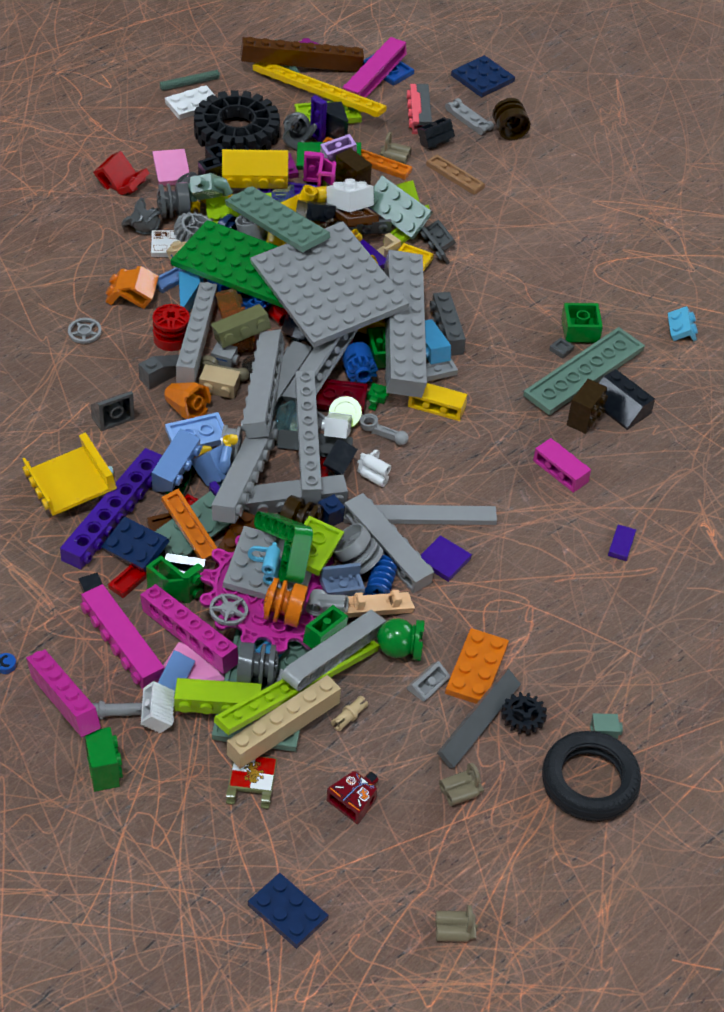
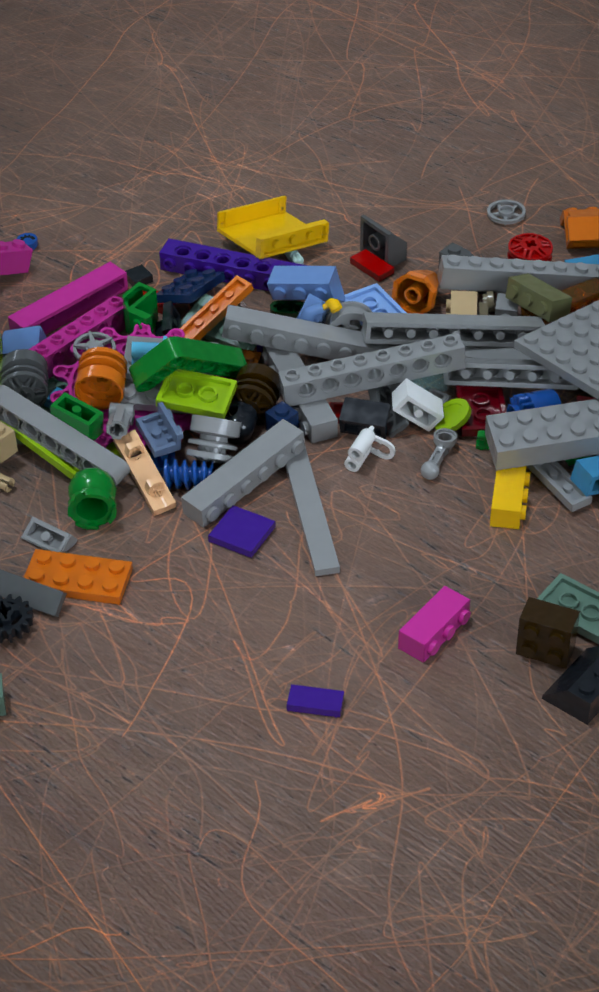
camera: 85 degrees right, 5 degrees down
none -> red tile [350,249,394,282]

